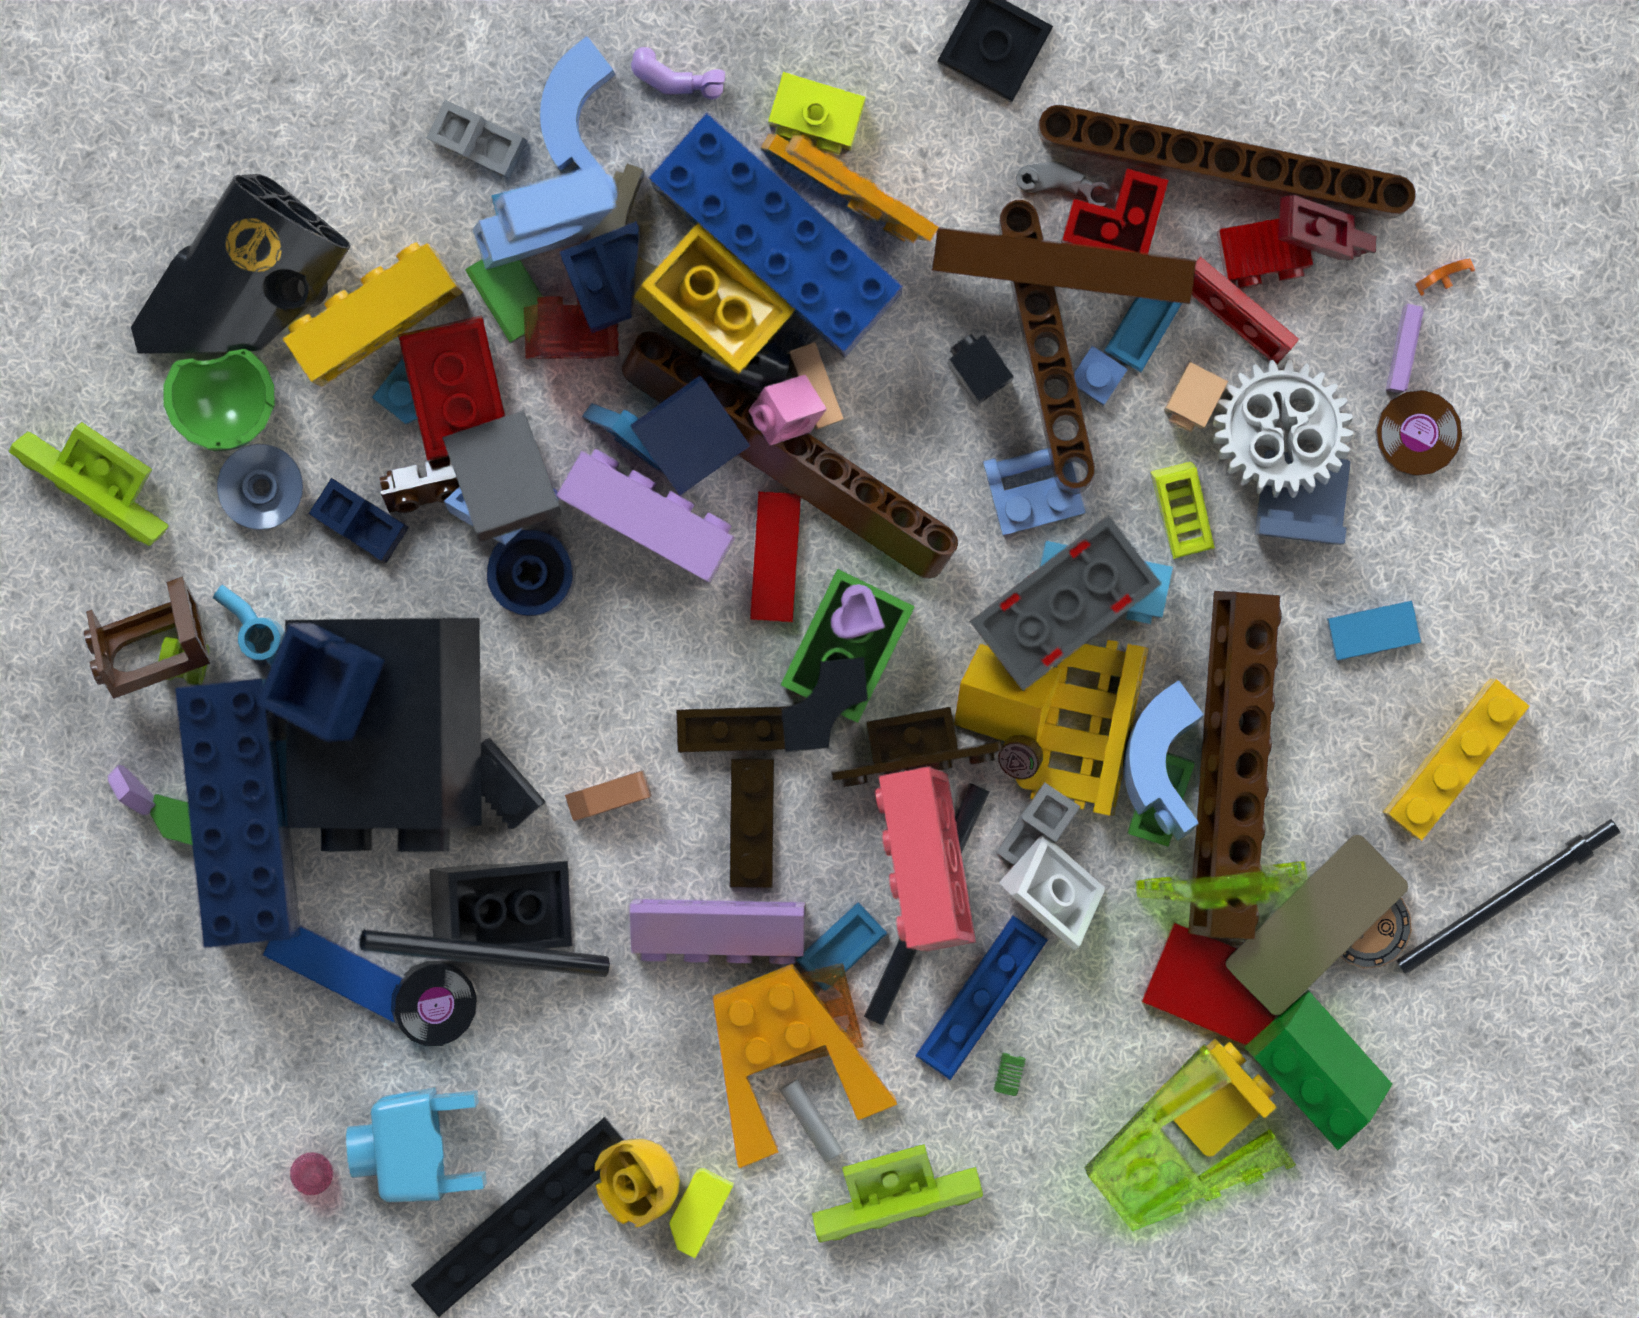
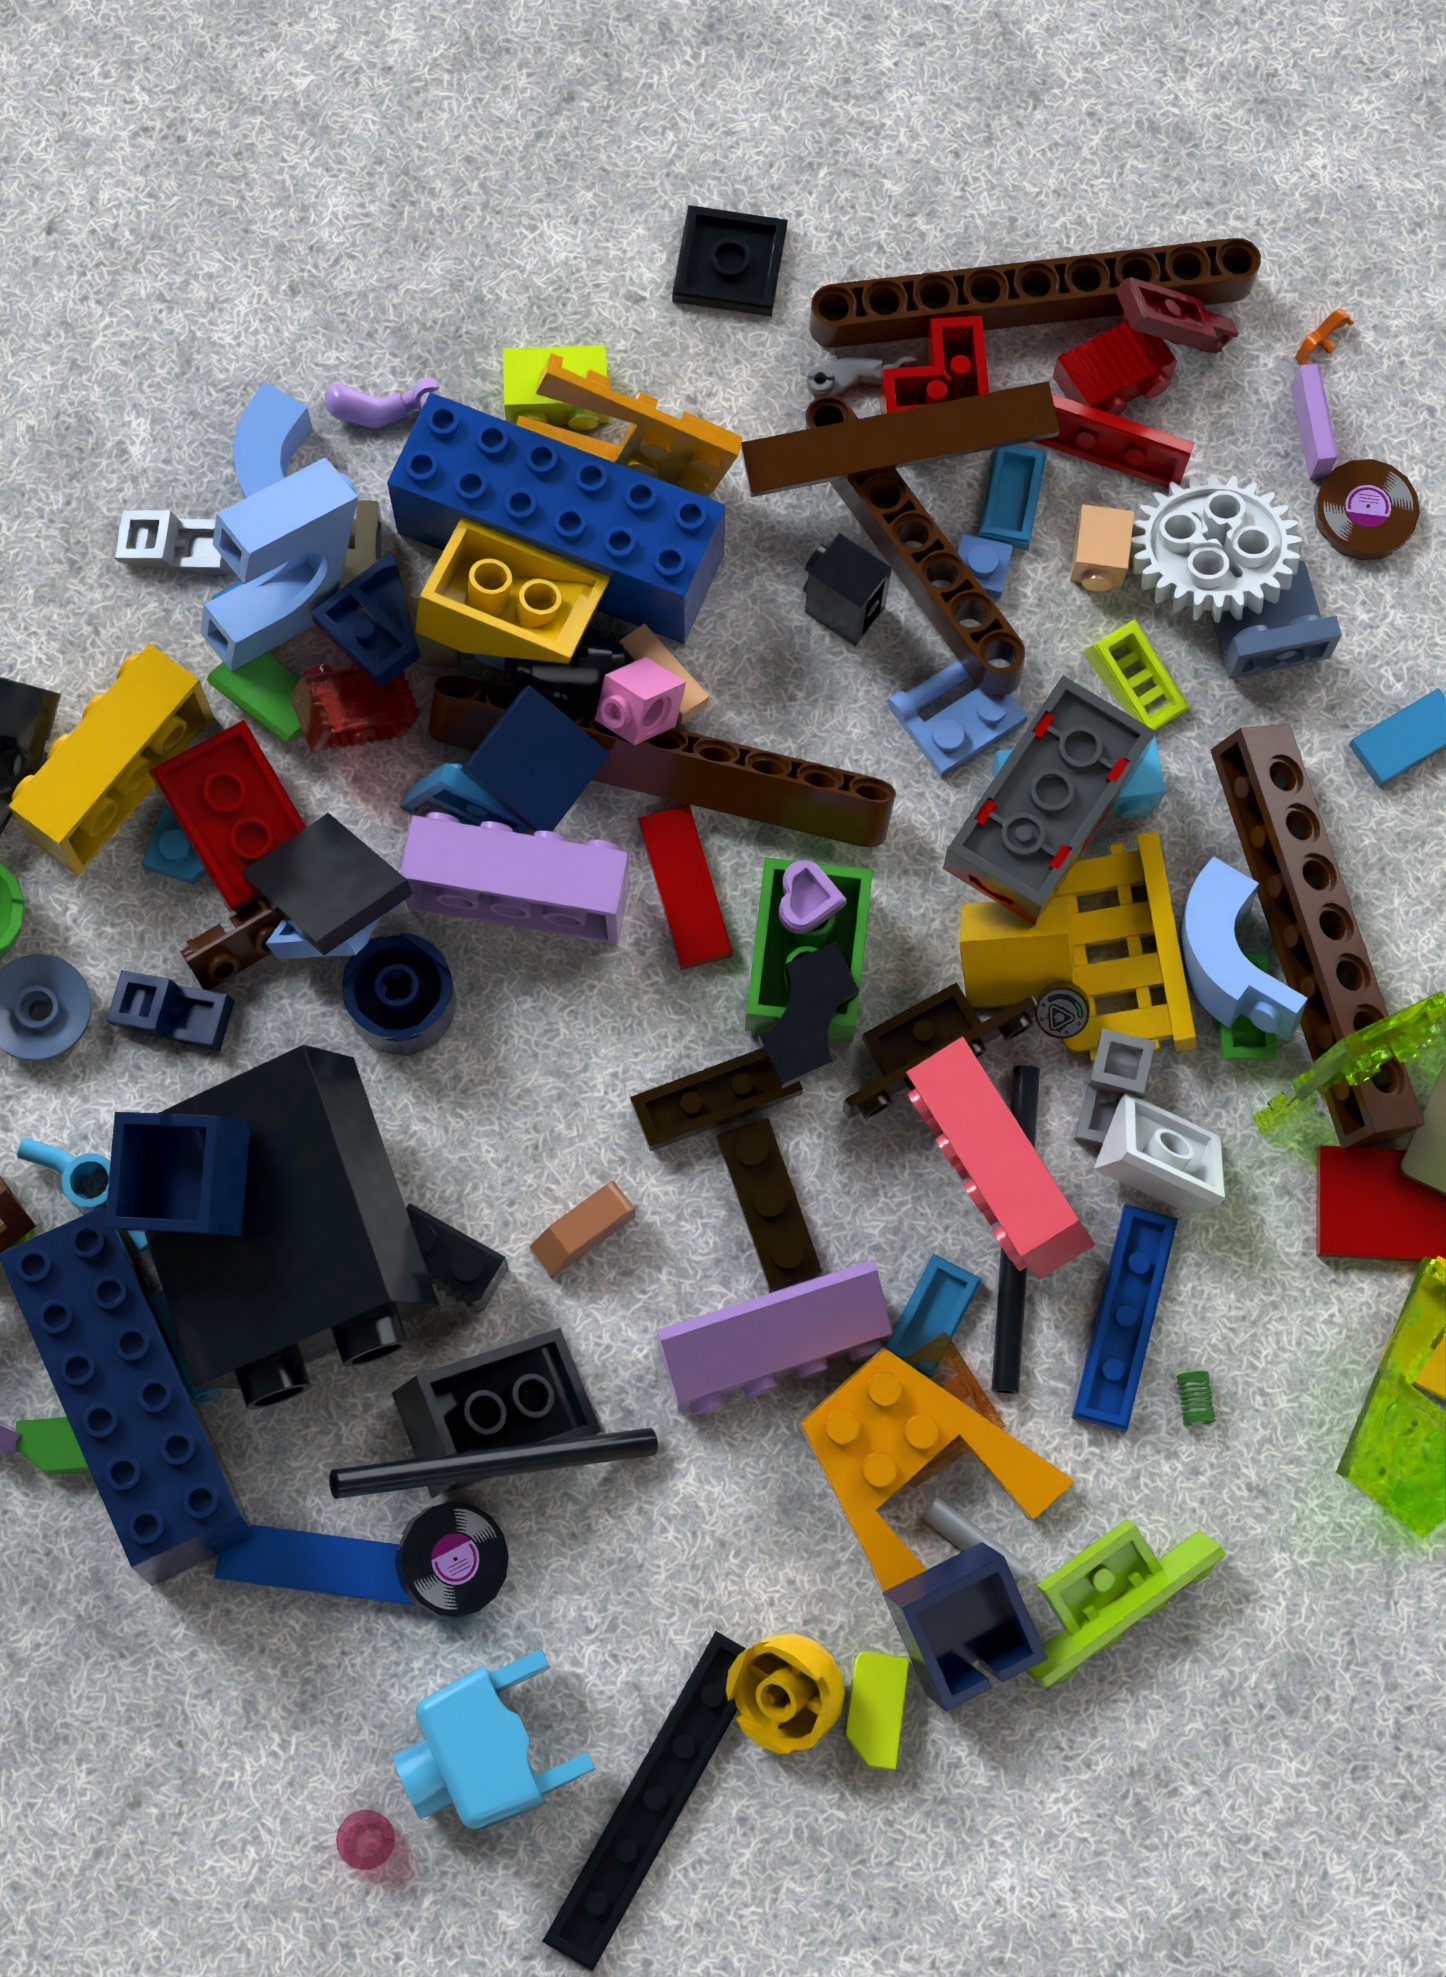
camera: 25 degrees left, 15 degrees down
none -> dark blue piece [882,1542,1048,1712]

